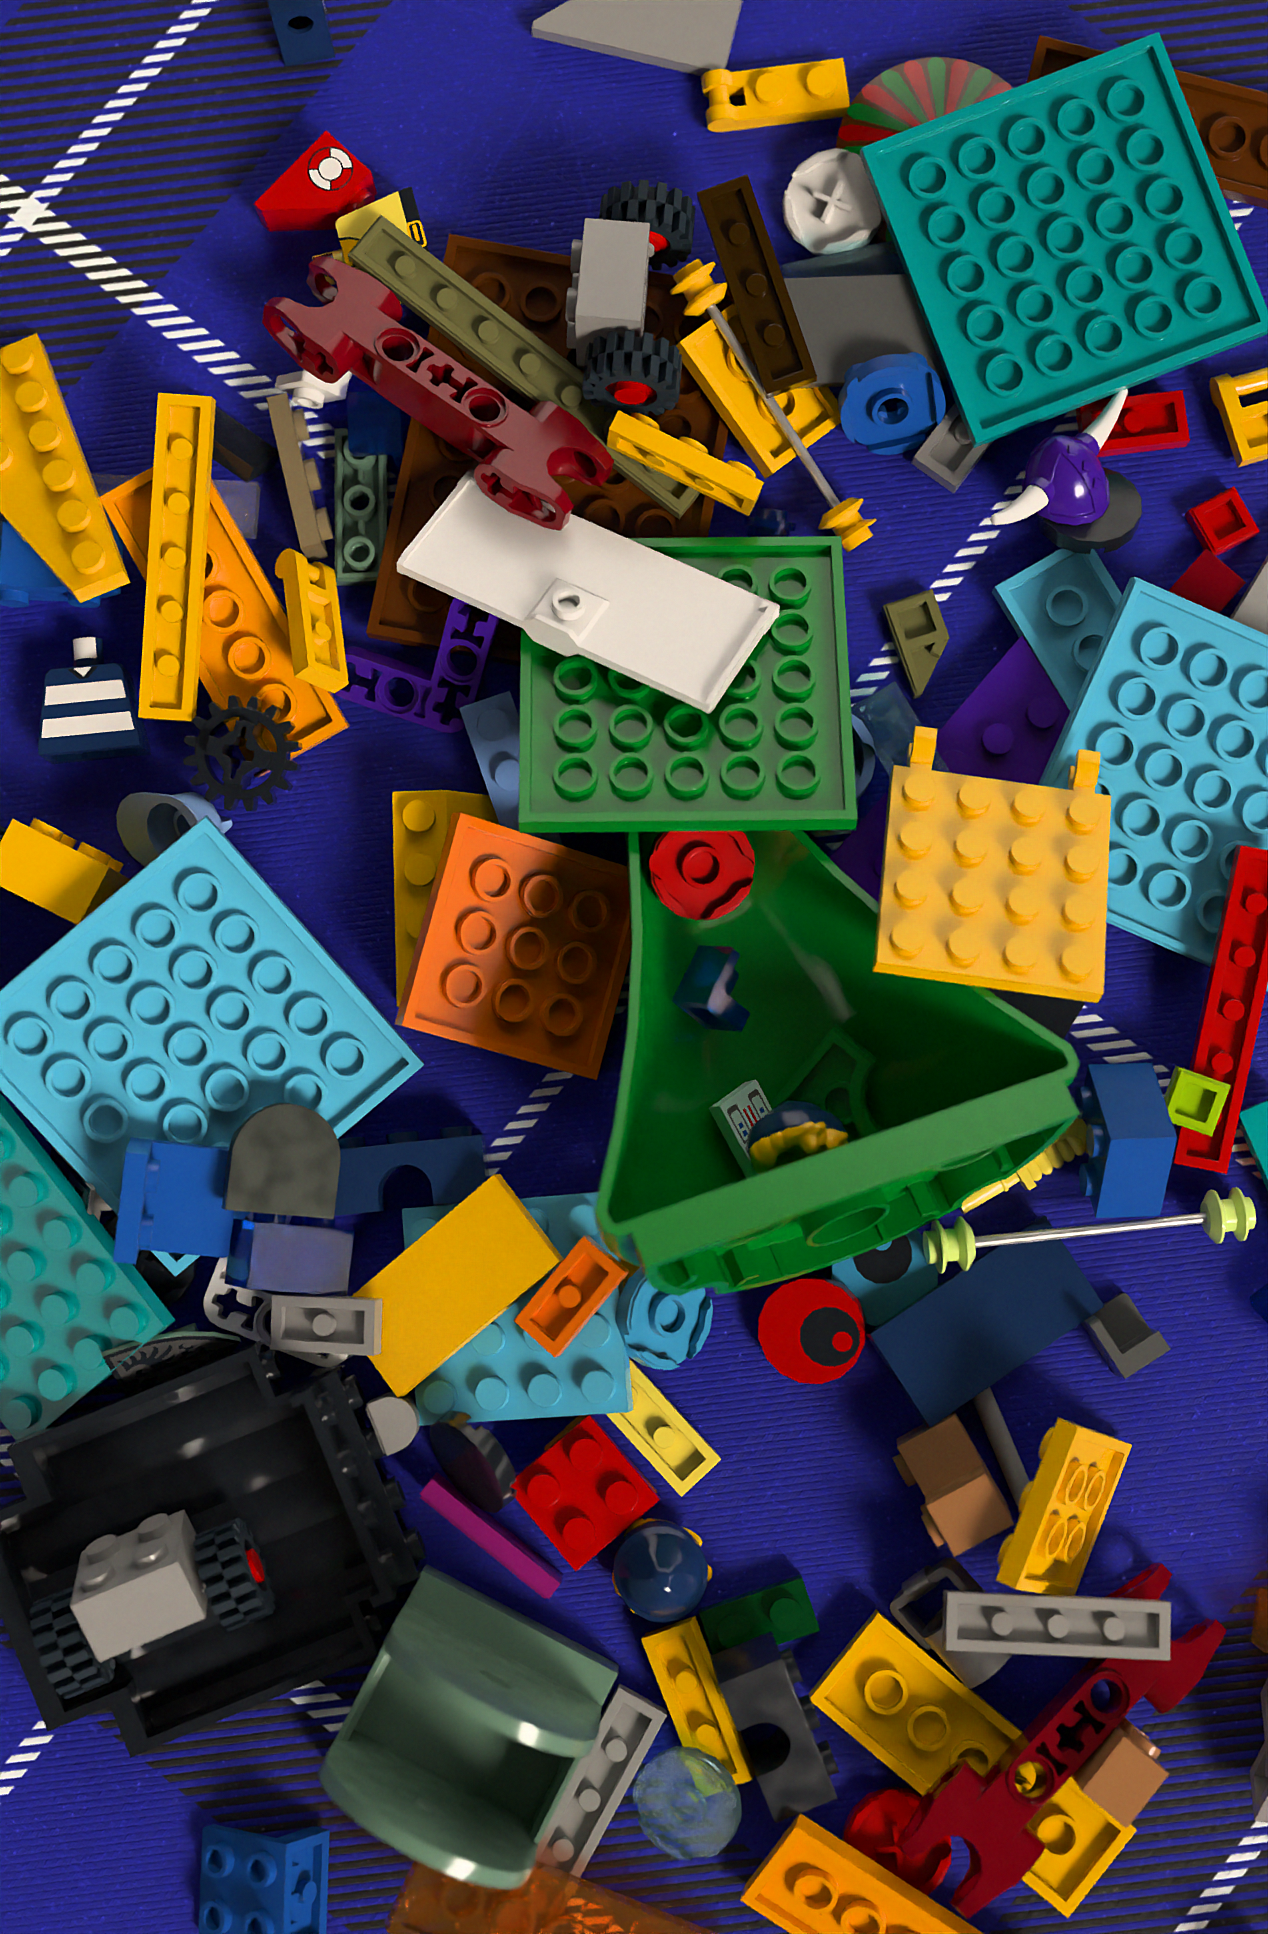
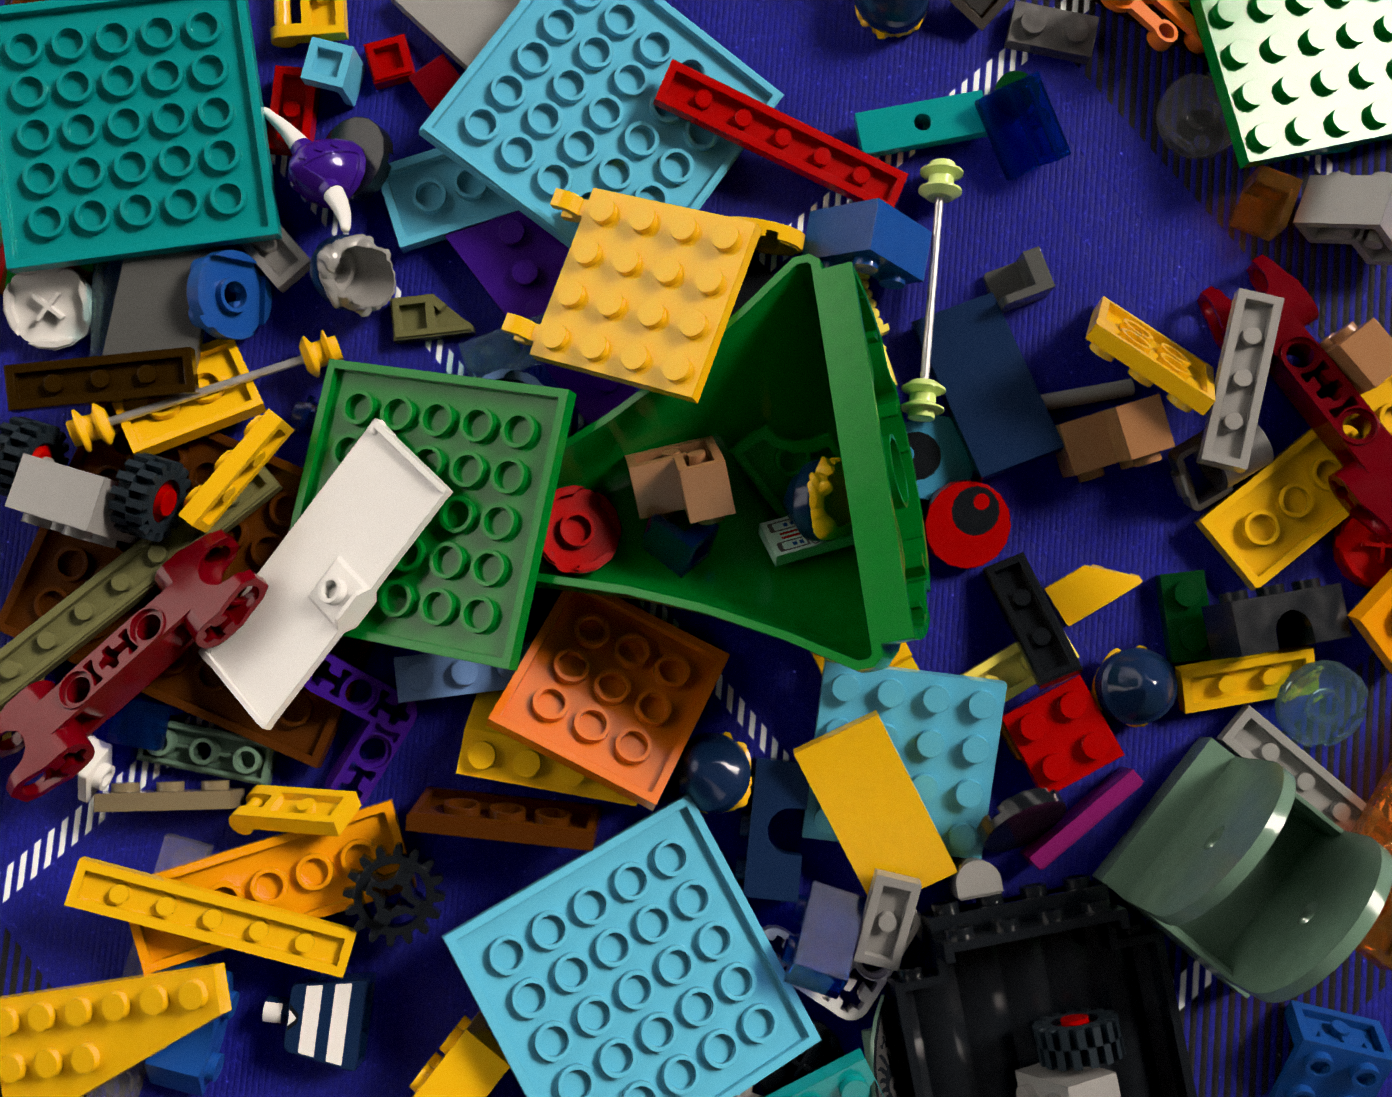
camera: 80 degrees left, 0 degrees up
blue bracket [113,1137,234,1264] -> none
piece [116,792,233,867] -> none
black tile [196,394,279,483] -> none
pearl dark grey tile [221,1103,341,1219] -> none
orange plate [514,1235,629,1357] -> none
dark azure tile [615,1266,713,1370] -> none
lime tile [1164,1066,1231,1137] -> none
none -> medium azure panel [300,36,366,107]
none -> light grey hair [310,234,396,317]
none -> reddish brown tile [405,786,603,851]
none -> medium nougat brick [625,435,736,525]
none -> dark blue hair [674,732,752,814]
none -> yellow tile [729,216,805,256]
none -> black tile [982,552,1083,690]
none -> yellow slope [1045,564,1143,627]

